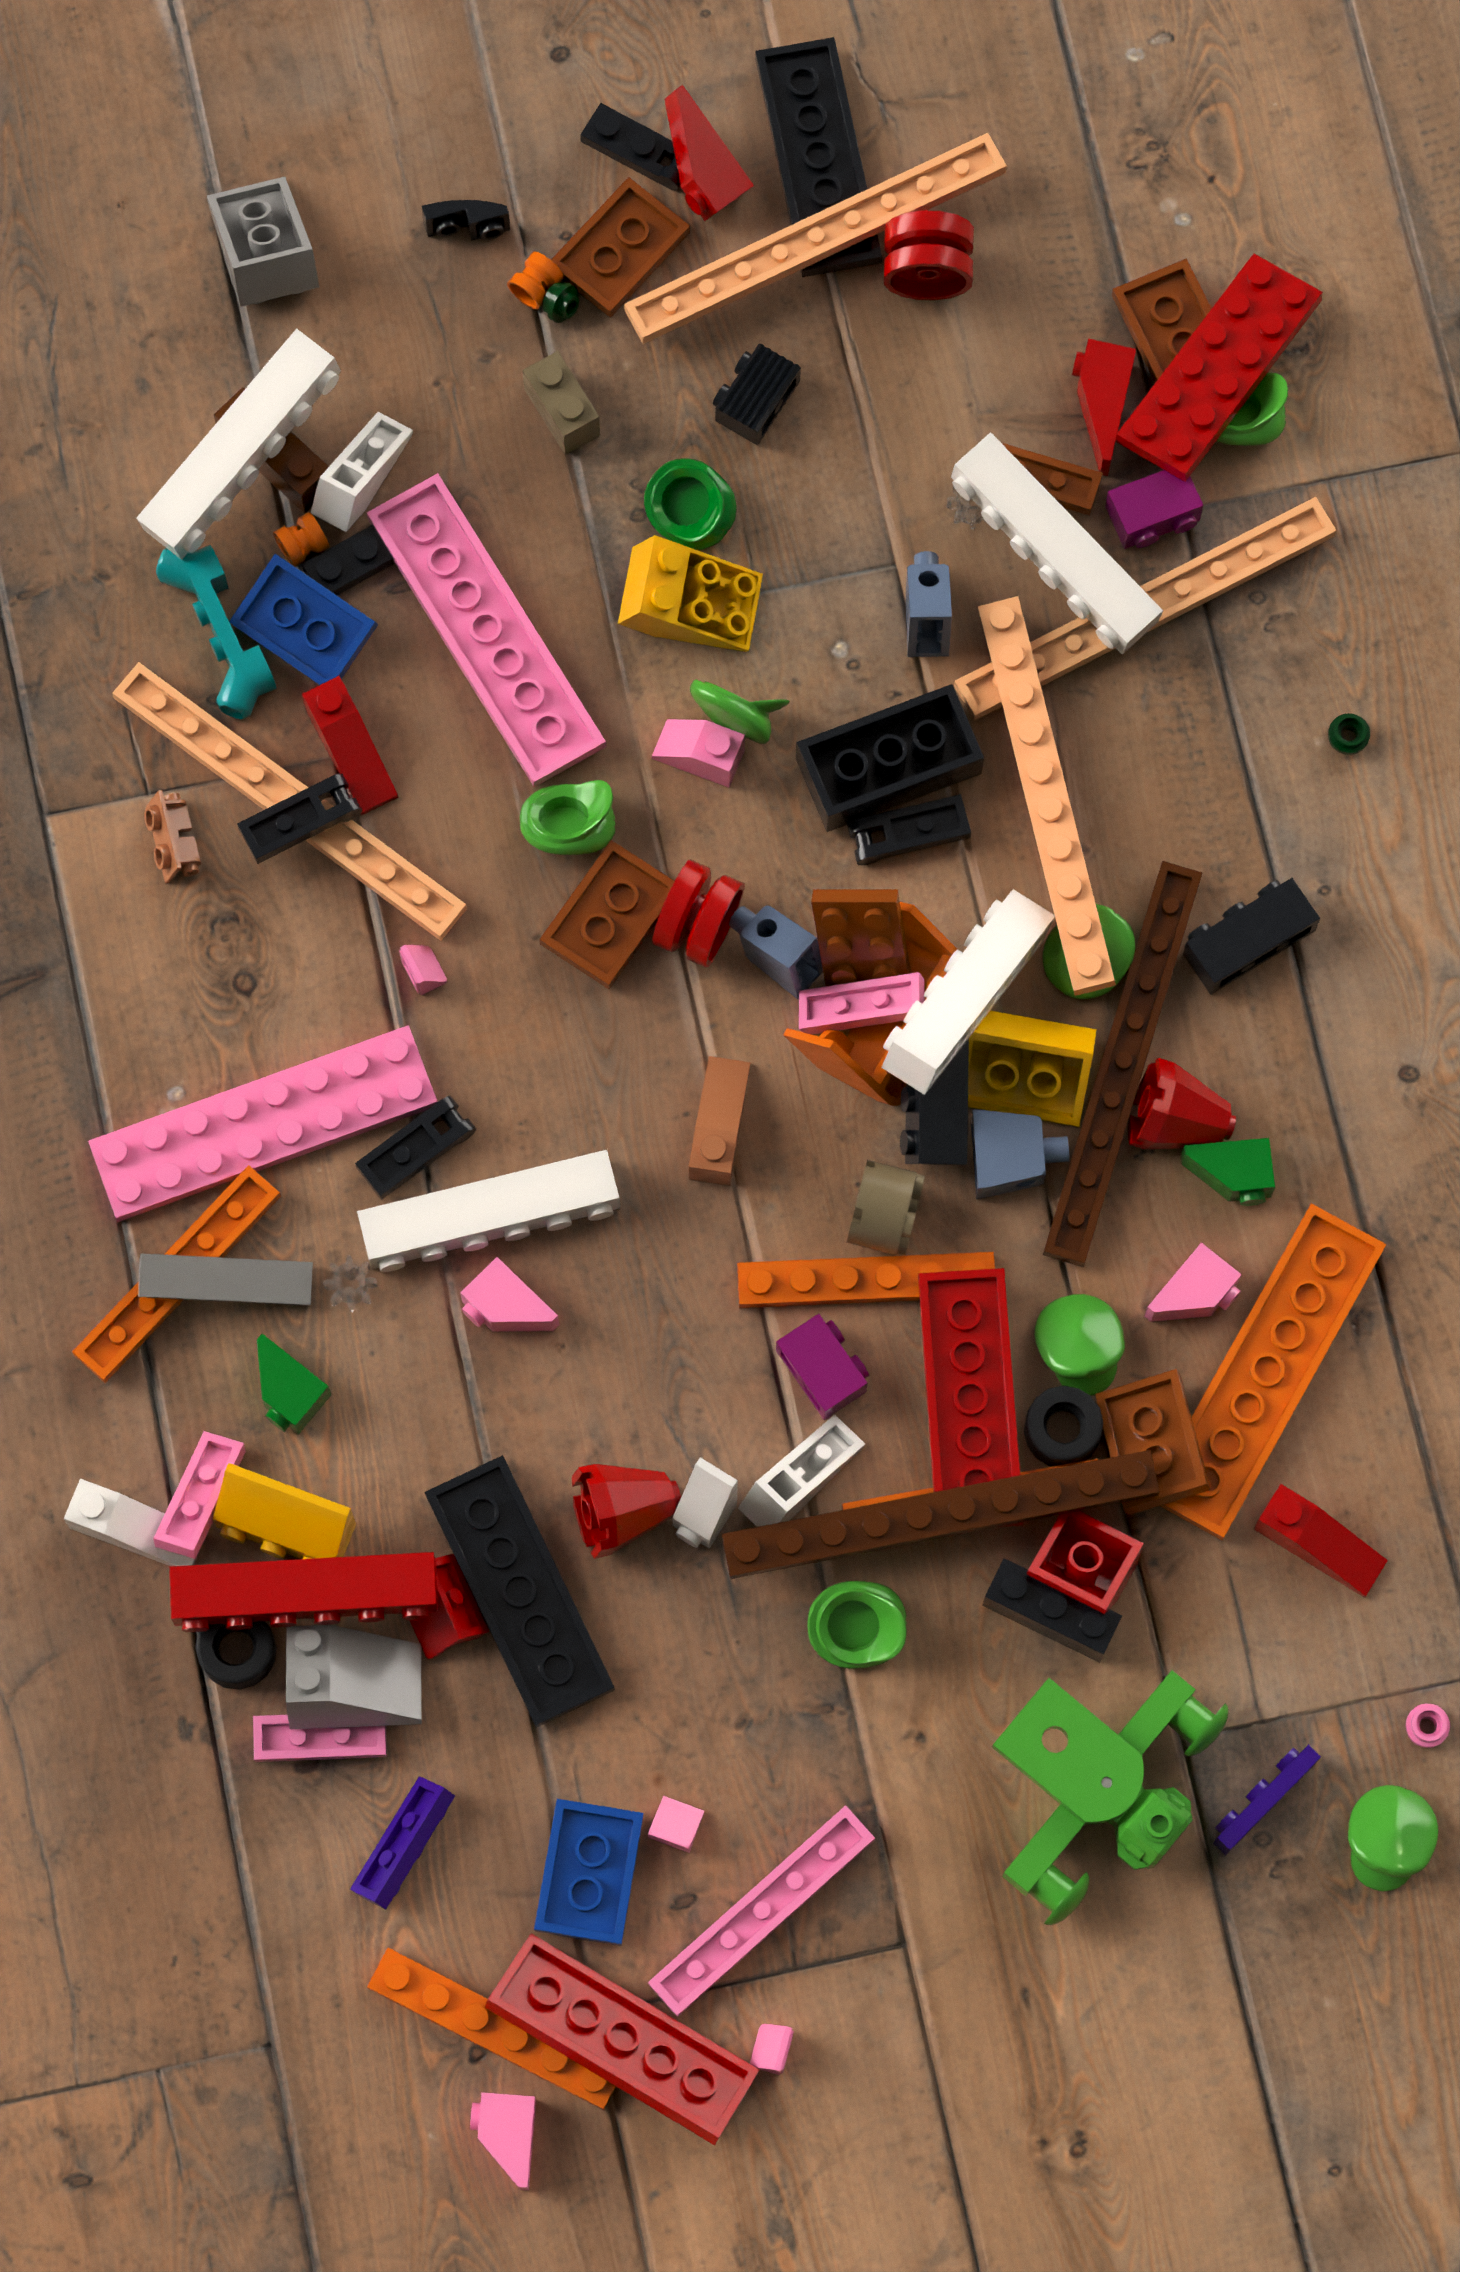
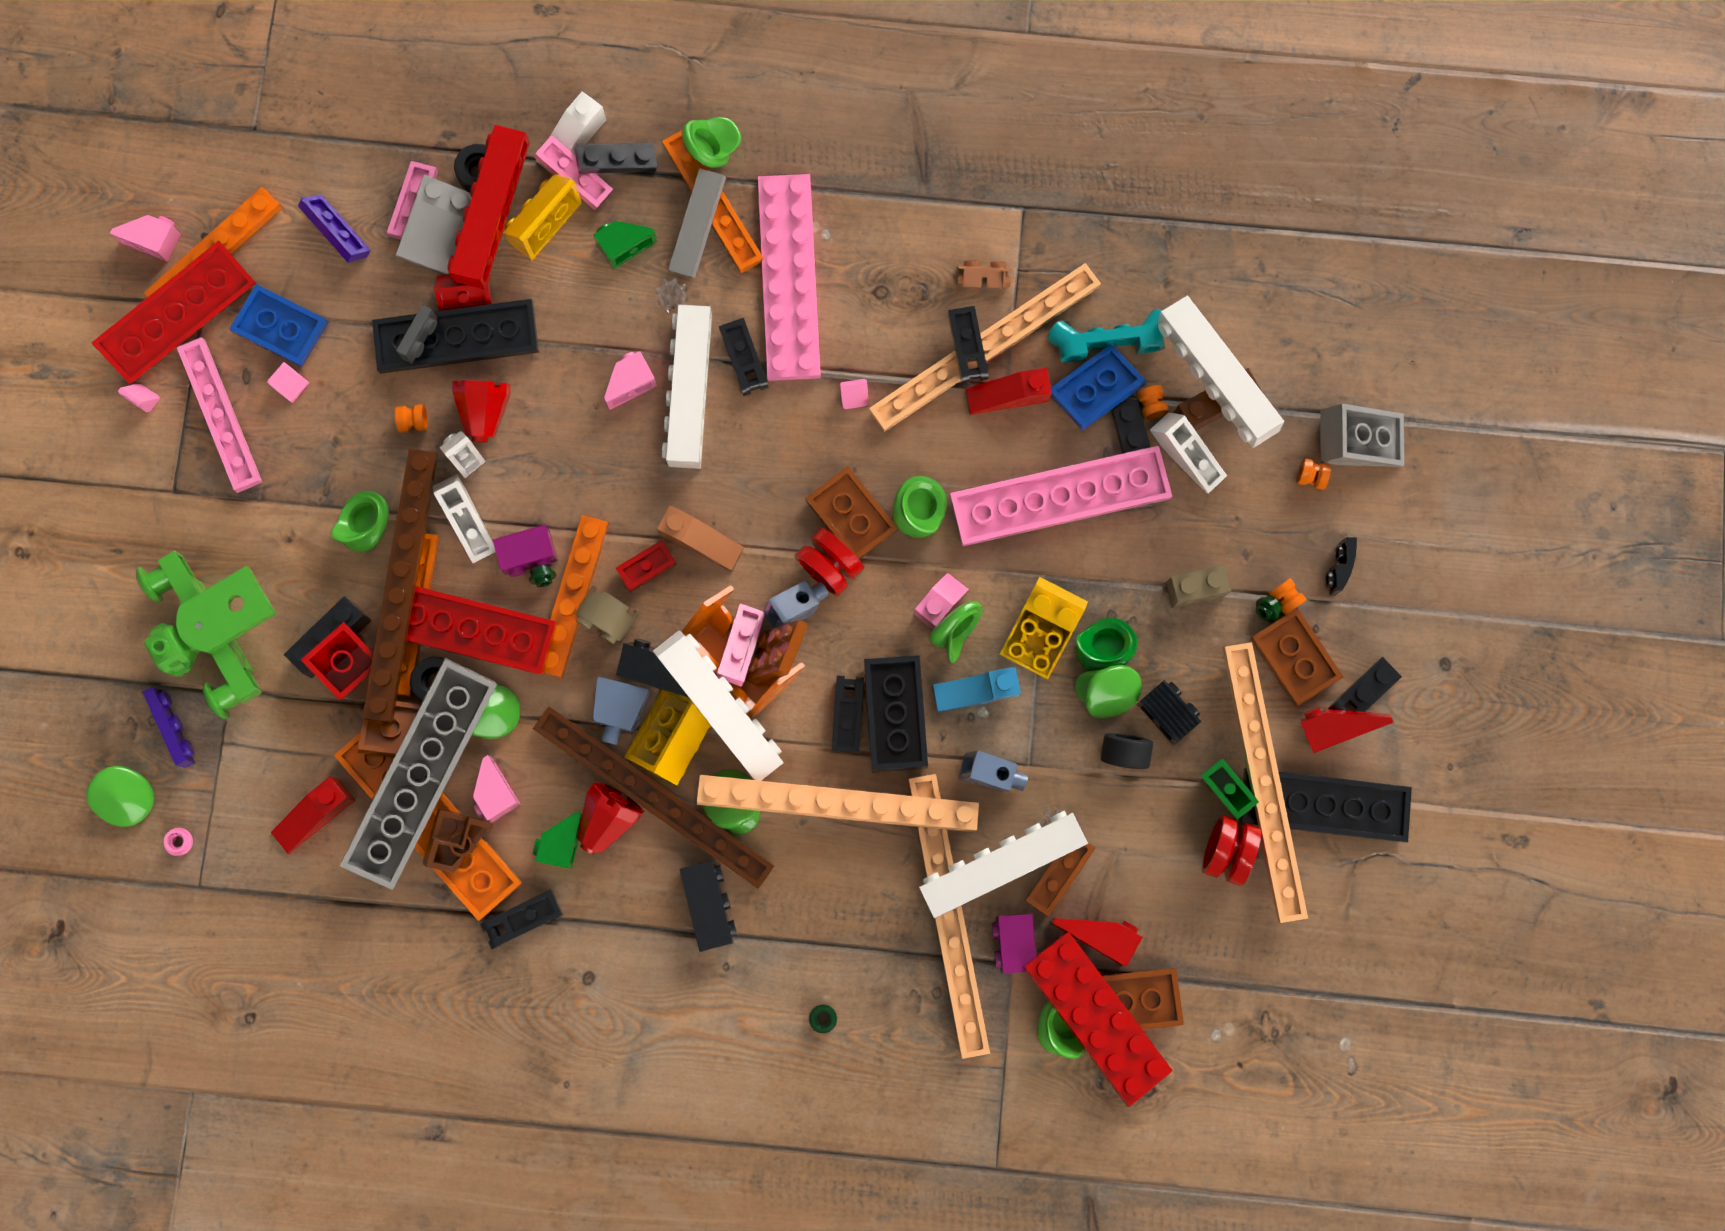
camera: 105 degrees right, 5 degrees up
none -> light grey brick [340,658,497,890]
none -> orange wheel [395,404,428,433]
none -> dark grey plate [396,305,437,364]
none -> reddish brown slope [423,809,494,873]
none -> black plate [480,889,563,950]
none -> dark green plate [529,565,556,588]
none -> black plate [575,143,658,174]
none -> red plate [615,540,677,593]
none -> bright green piece [682,117,741,168]
none -> dark azure slope [932,667,1021,713]
none -> bright green piece [1075,665,1142,718]
none -> black tyre [1101,733,1153,769]
none -> green slope [1201,758,1259,820]
none -> orange wheel [1296,458,1331,490]

